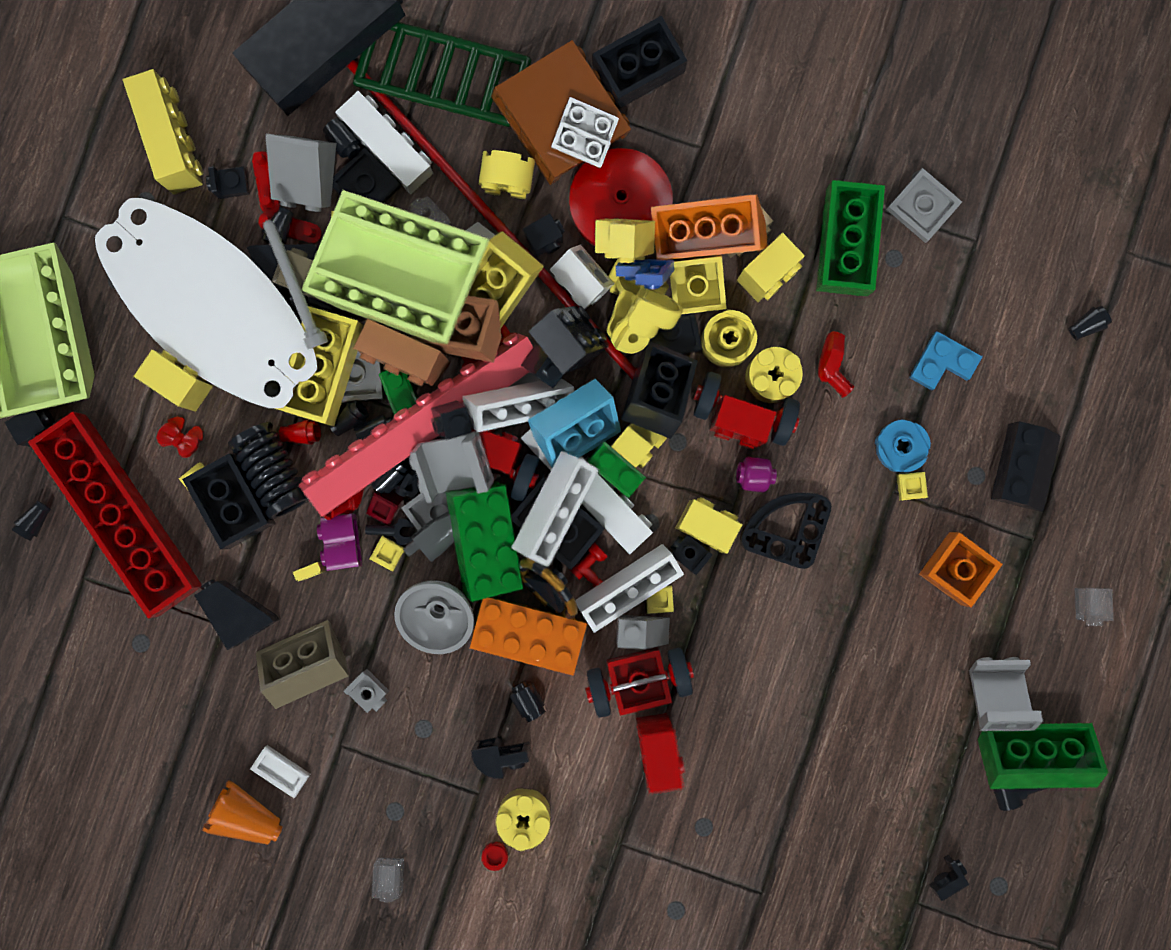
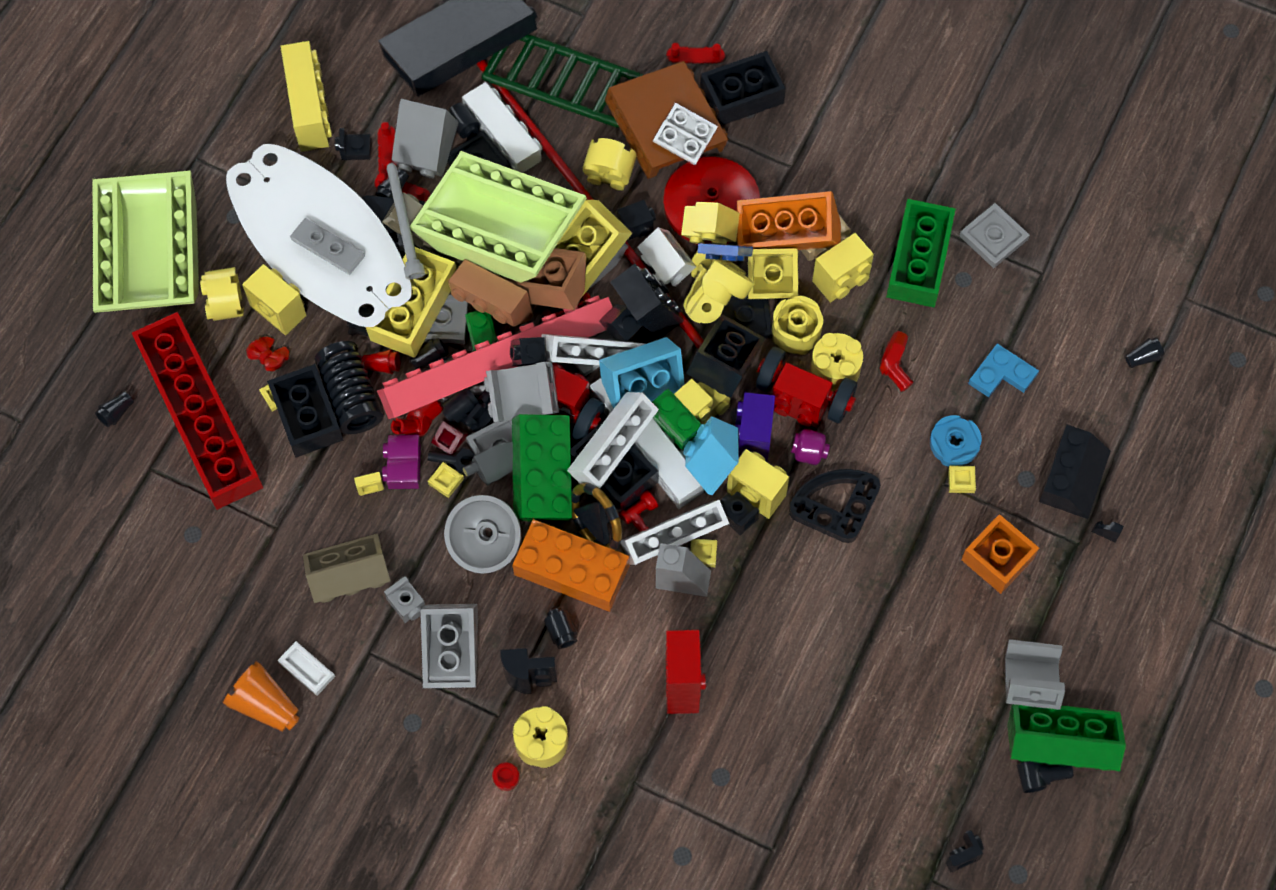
camera: 10 degrees right, 20 degrees down
black brick [4,409,54,447] -> none
black slope [194,579,280,650] -> none
clear brick [372,858,404,902] -> none
brick [585,647,694,718] -> none
clear brick [1075,587,1114,626] -> none
none -> light yellow brick [200,267,244,321]
none -> light grey plate [290,218,365,275]
none -> light grey slope [420,604,478,688]
none -> red piece [666,43,725,64]
none -> medium azure slope [684,416,739,495]
none -> dark purple brick [735,392,775,462]
none -> black tile [1091,521,1124,543]

